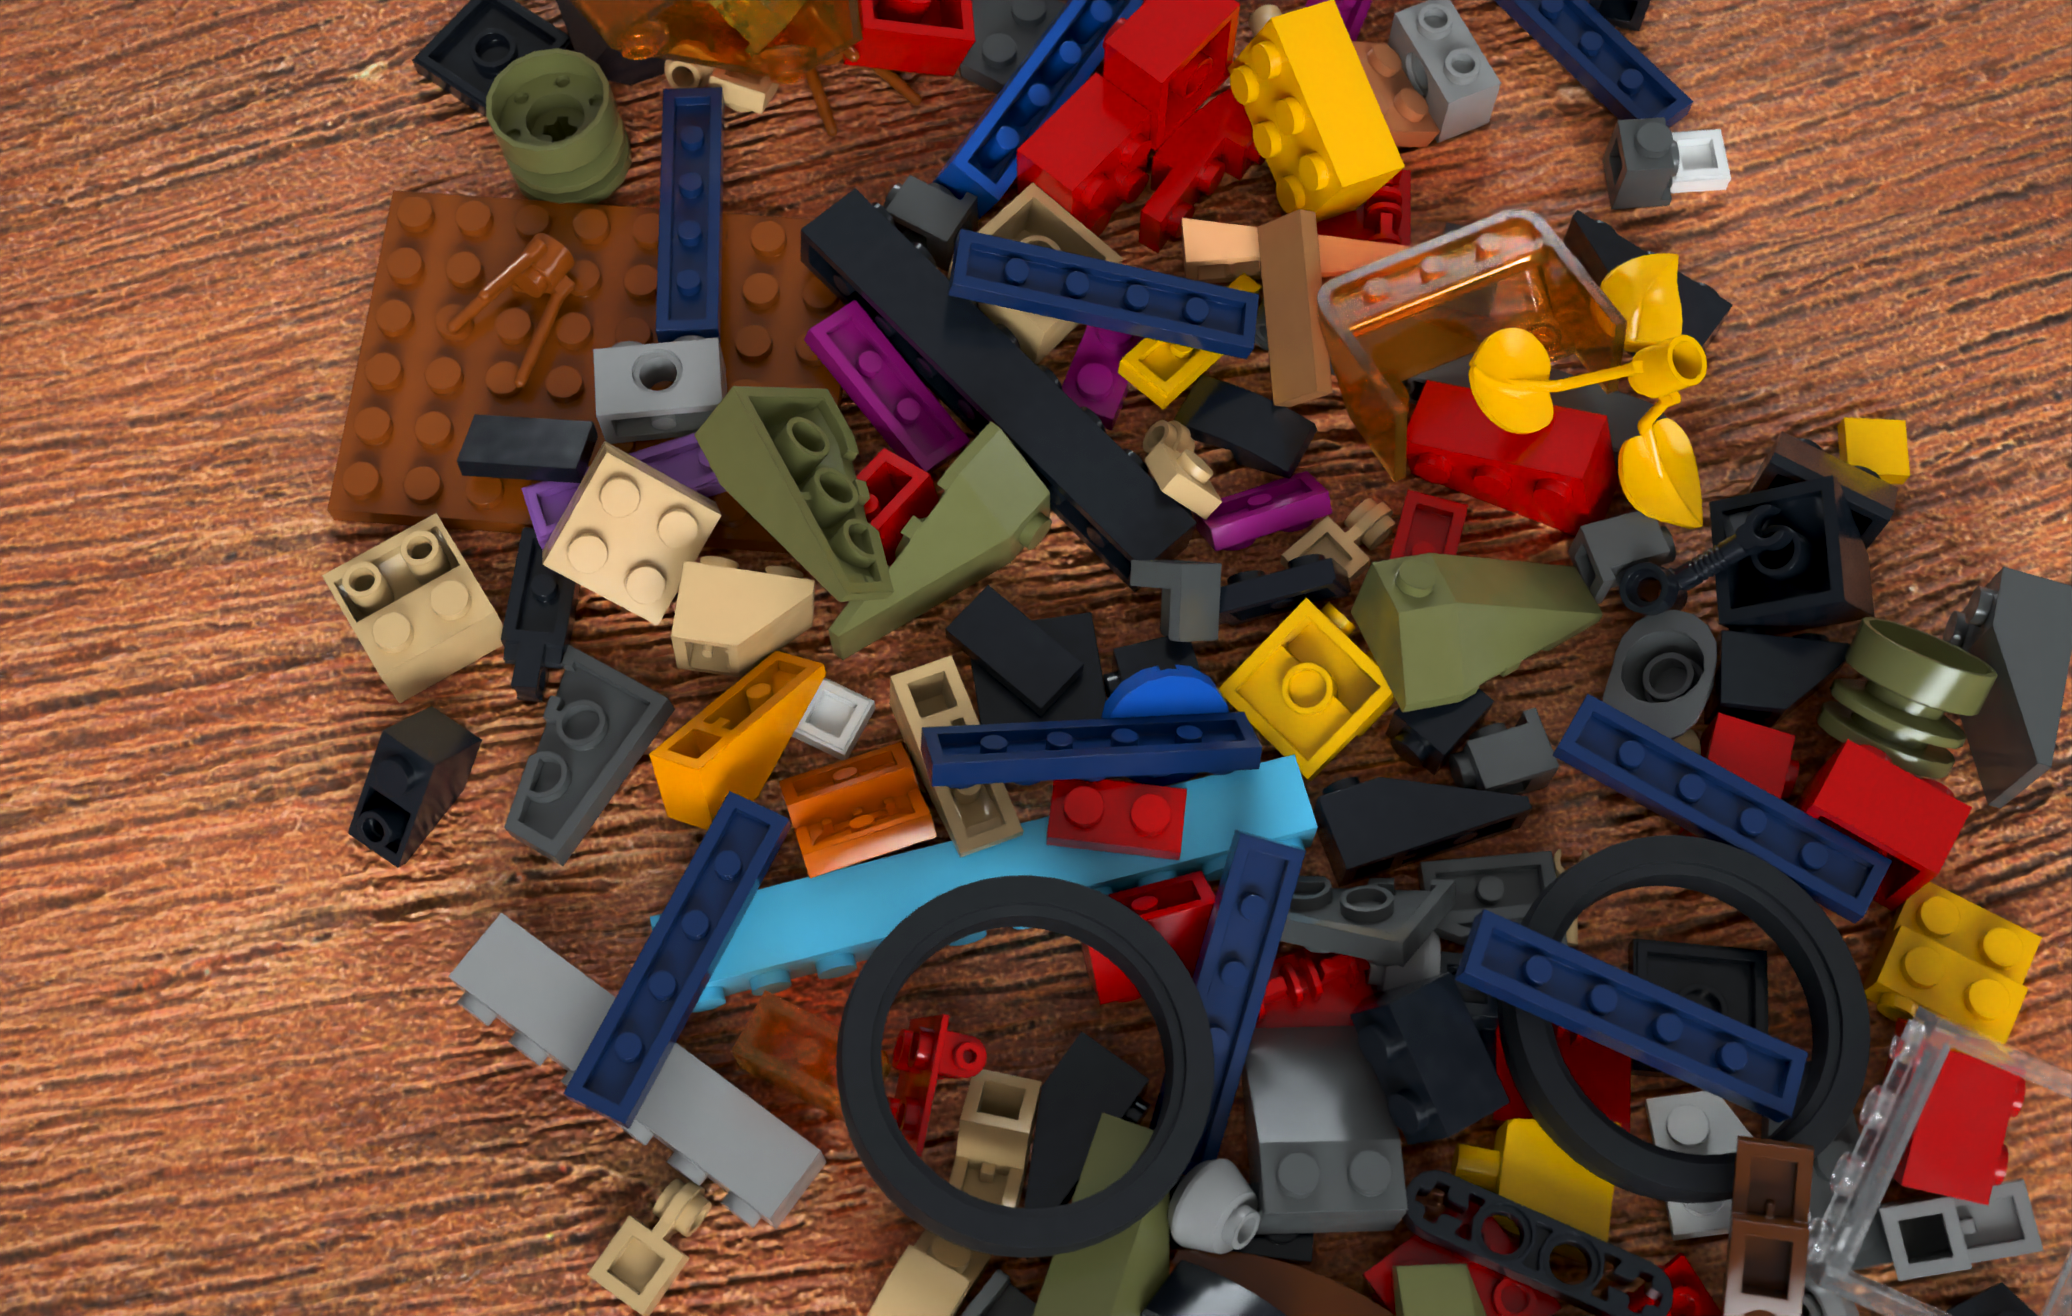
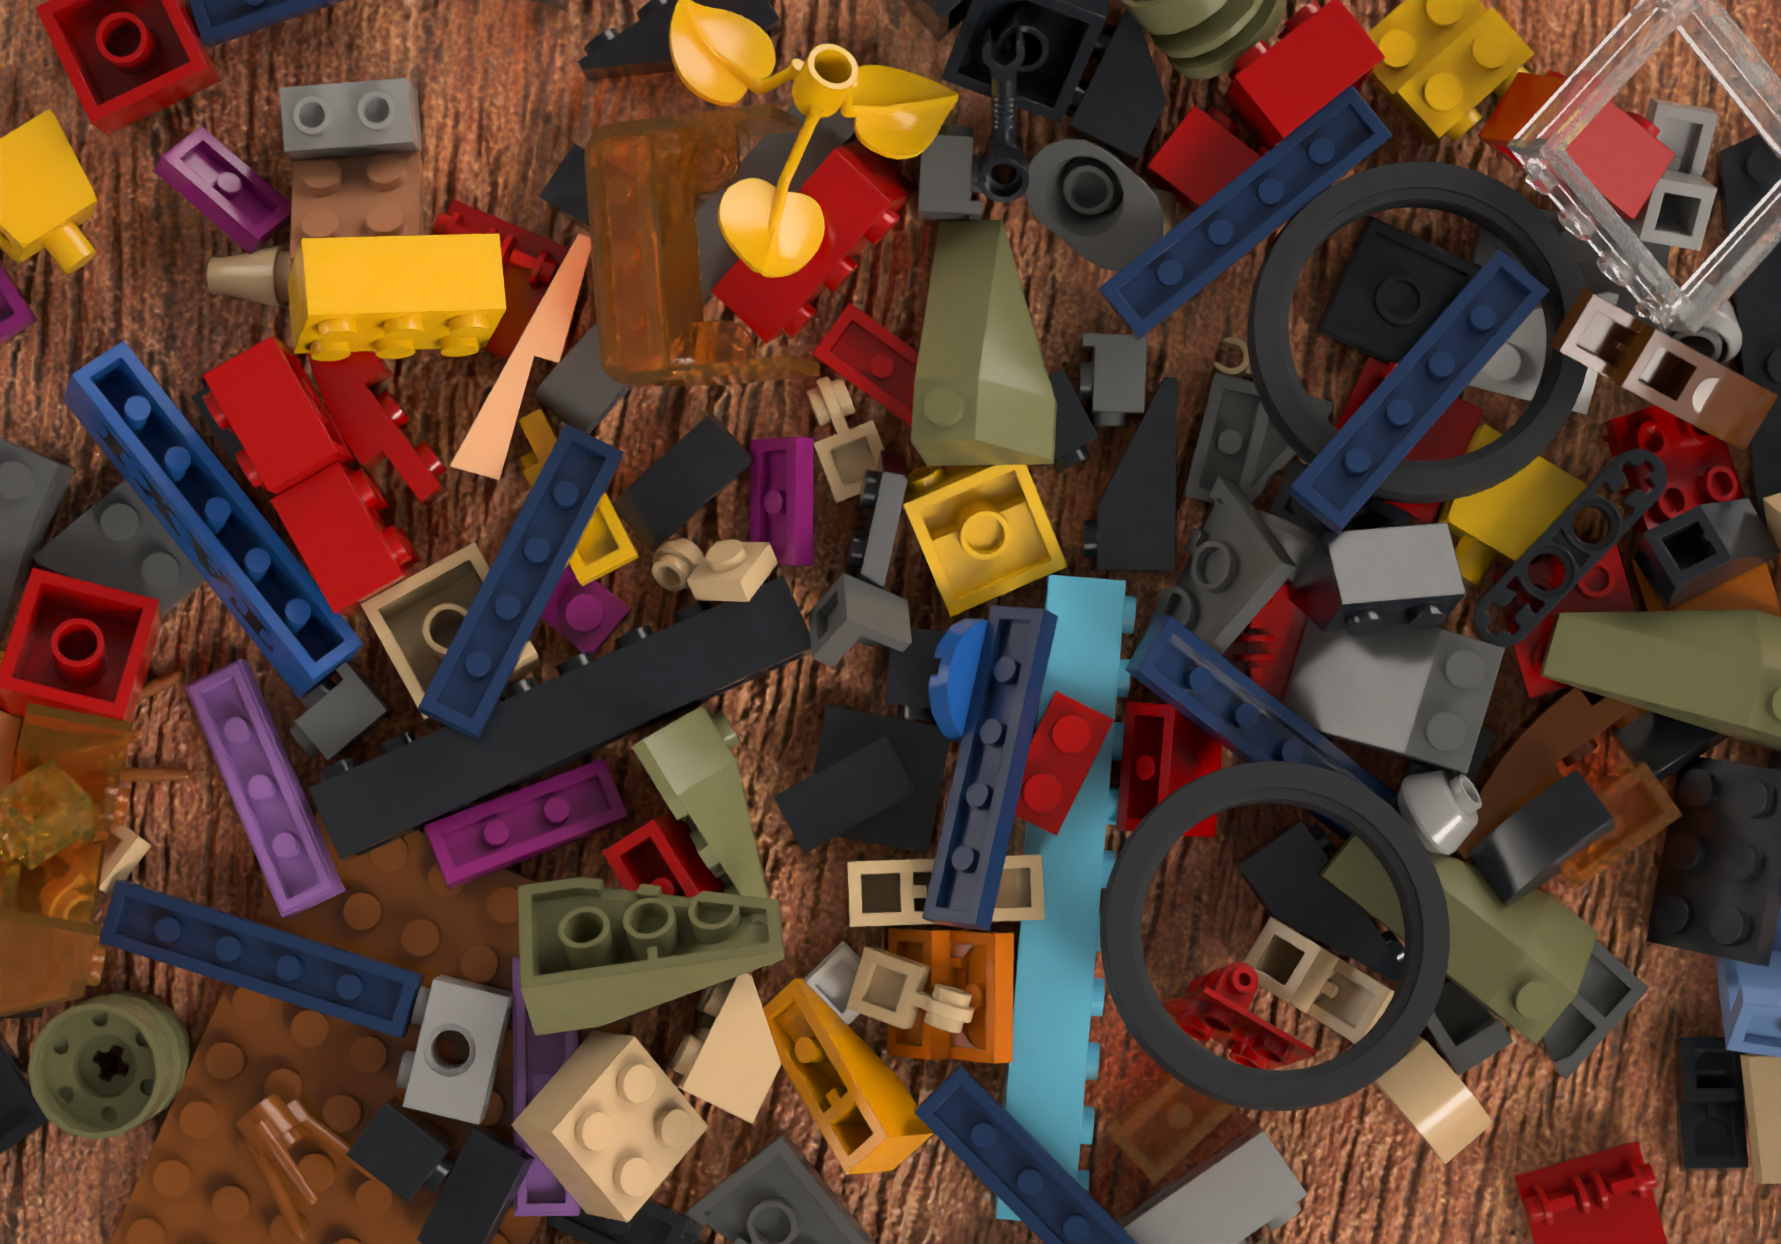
camera: 70 degrees left, 20 degrees up
medium nougat tile [1257,209,1333,407] -> none
none -> medium lavender tile [185,659,346,918]
none -> black brick [346,1096,455,1202]
none -> tan plate [846,946,975,1033]

